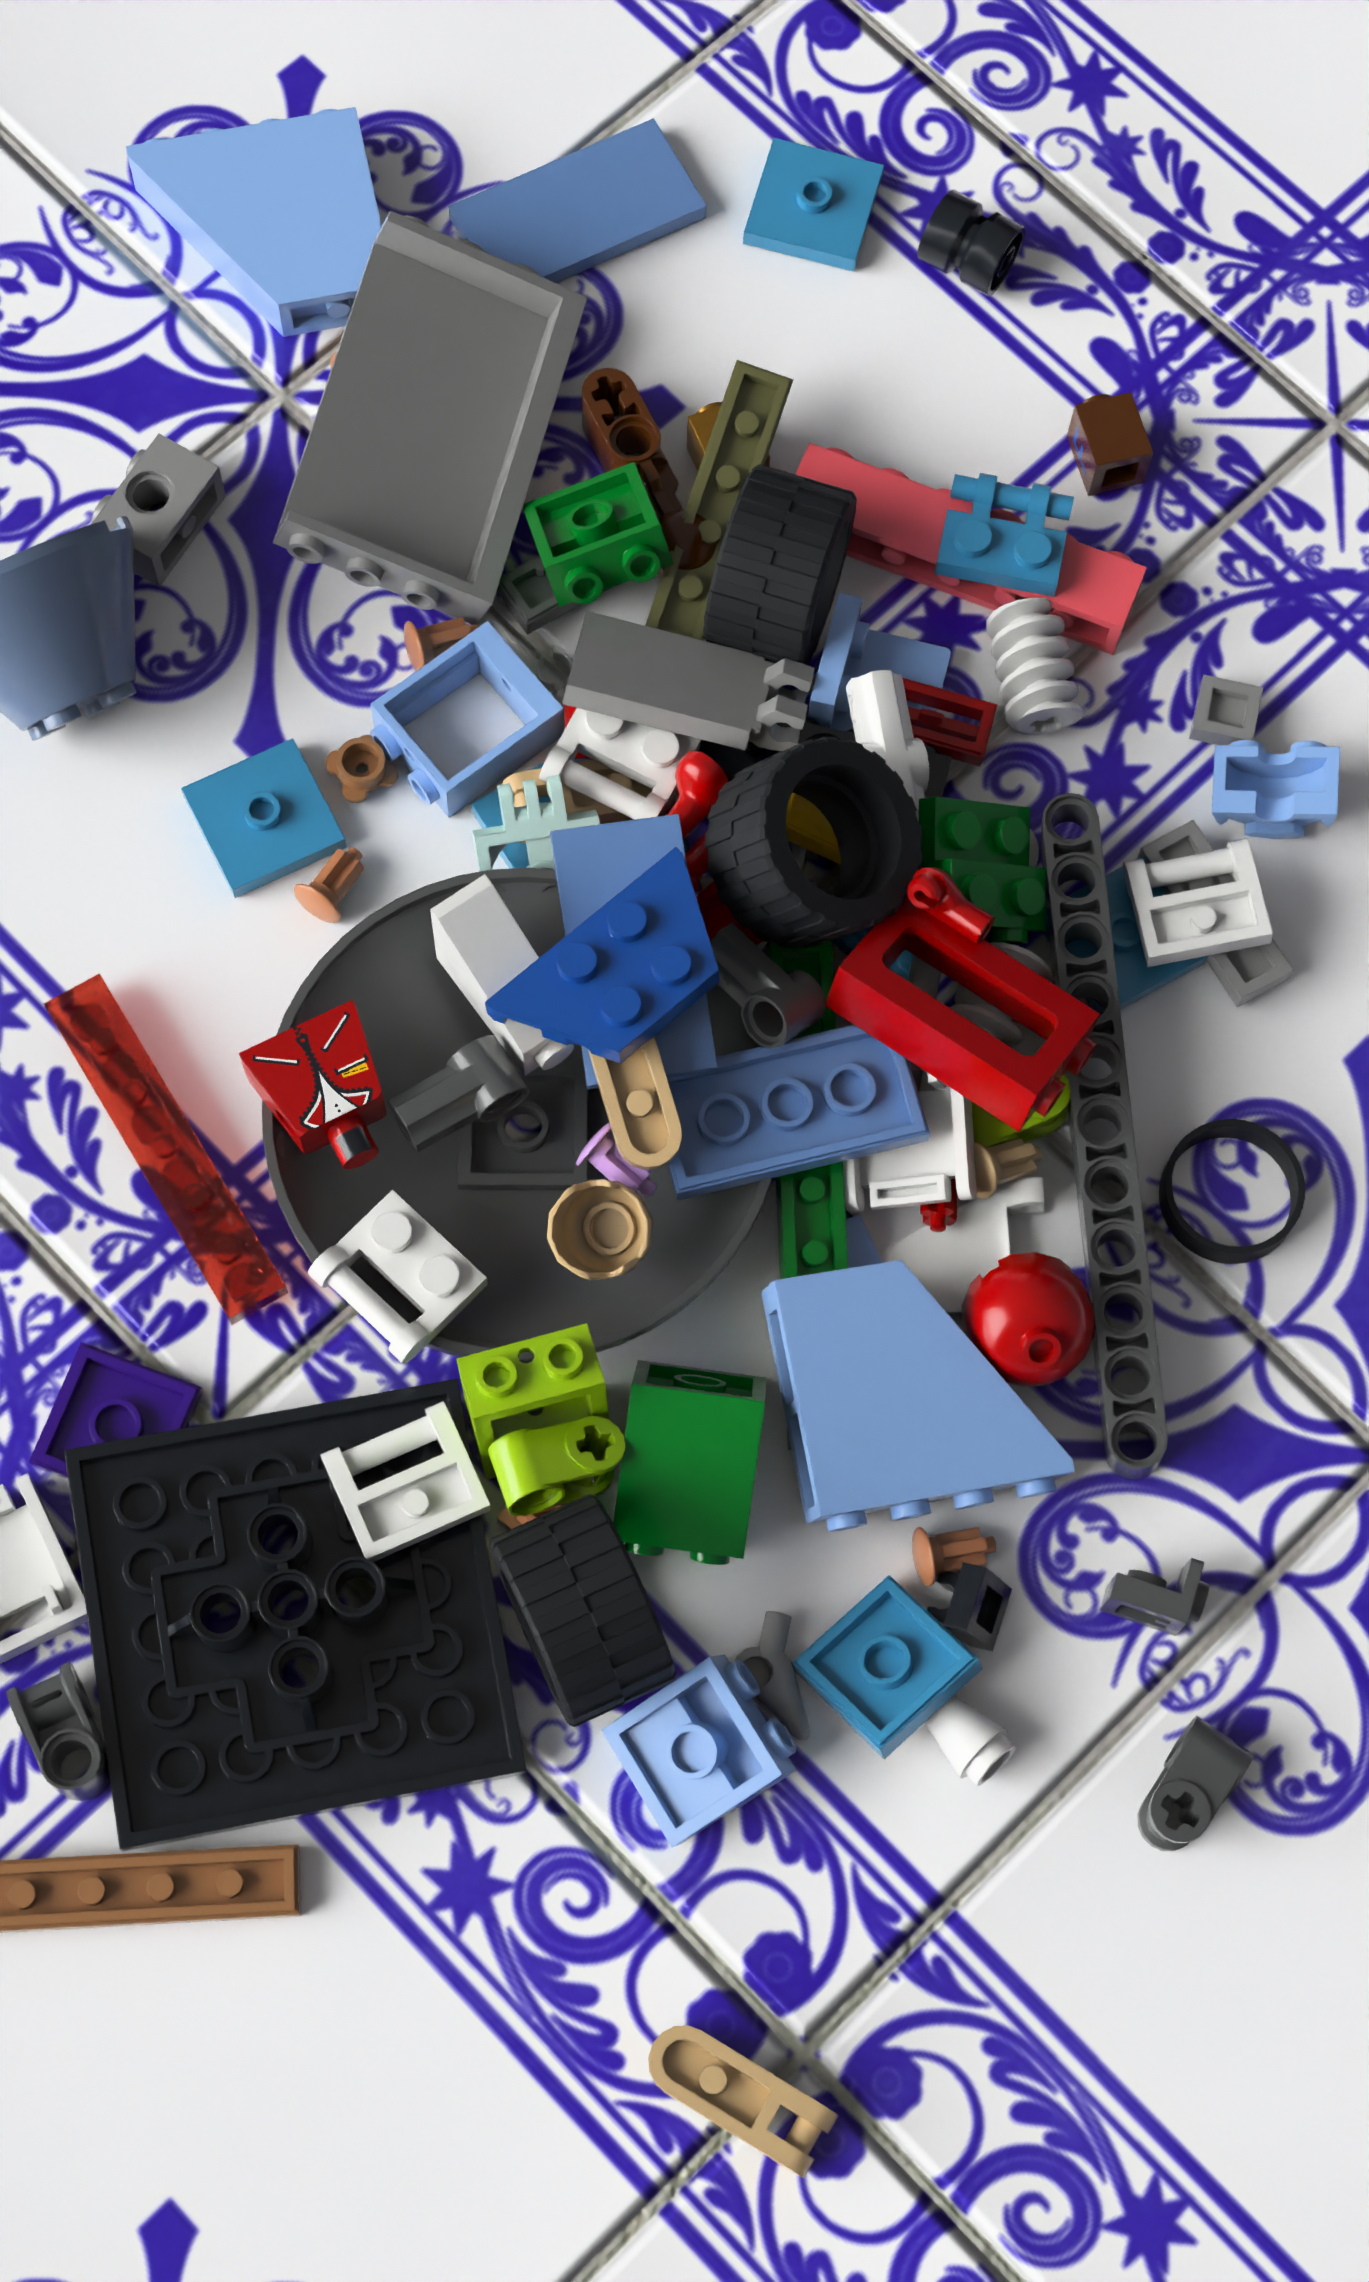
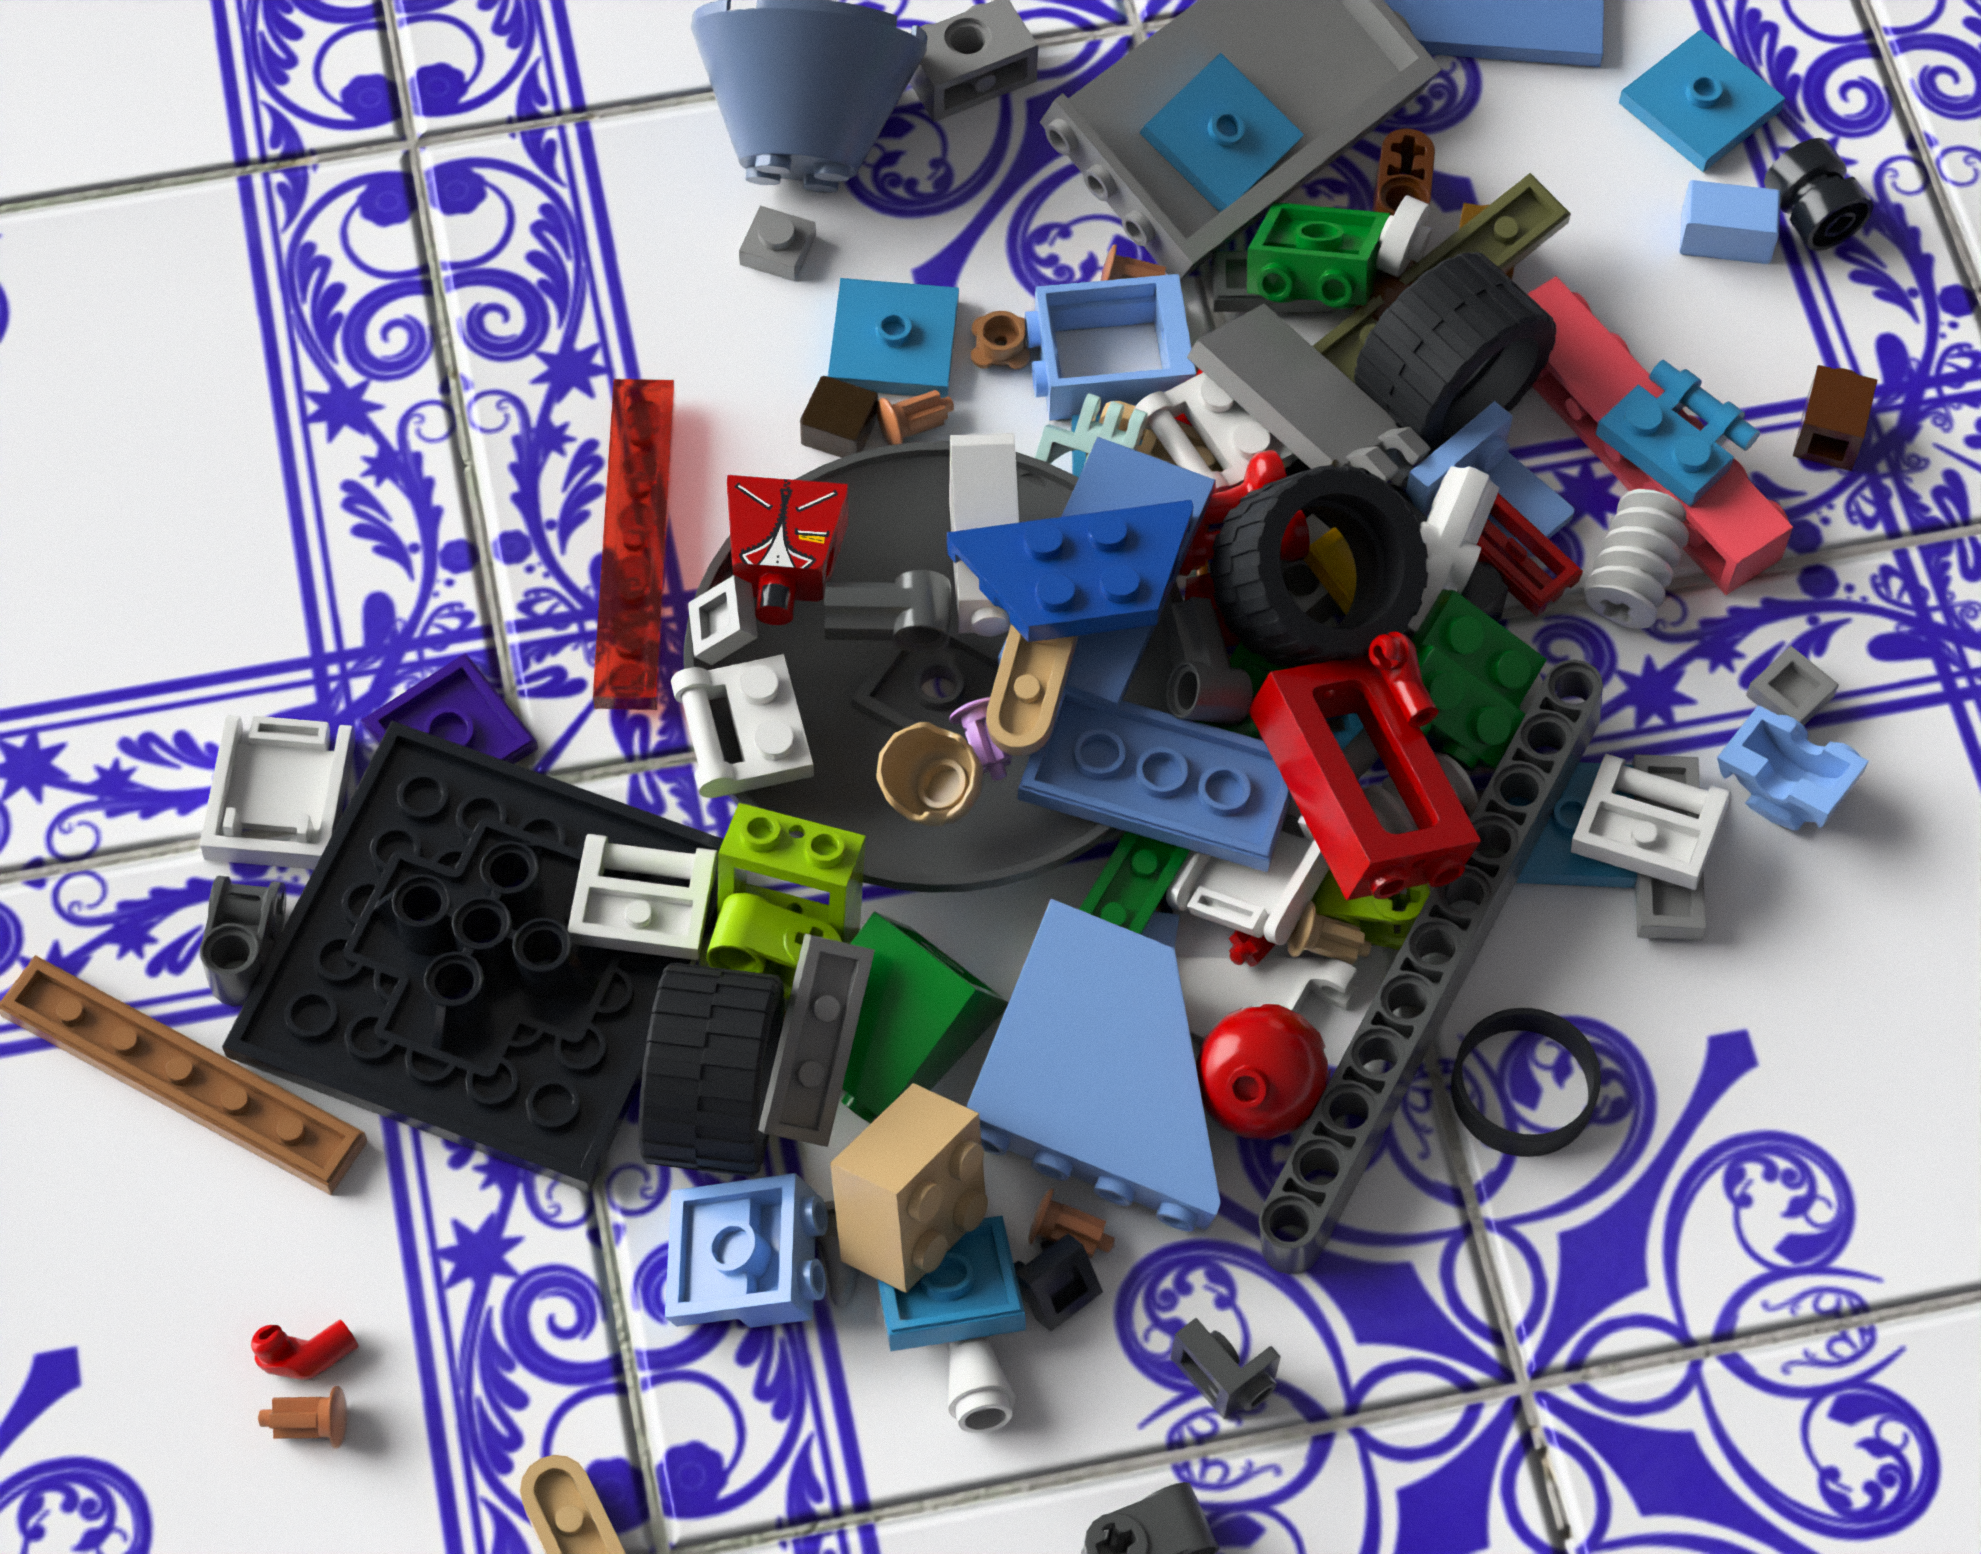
camera: 35 degrees right, 10 degrees down
none -> red arm [251,1319,359,1381]
none -> nougat piece [257,1386,347,1449]
none -> light grey plate [688,575,758,665]
none -> light grey plate [739,205,816,281]
none -> light grey plate [758,933,875,1147]
none -> dark brown piece [800,375,878,458]
none -> tan brick [830,1083,988,1293]
none -> dark azure plate [1139,52,1304,212]
none -> white wheel [1376,195,1433,278]
none -> light blue piece [1679,180,1781,264]

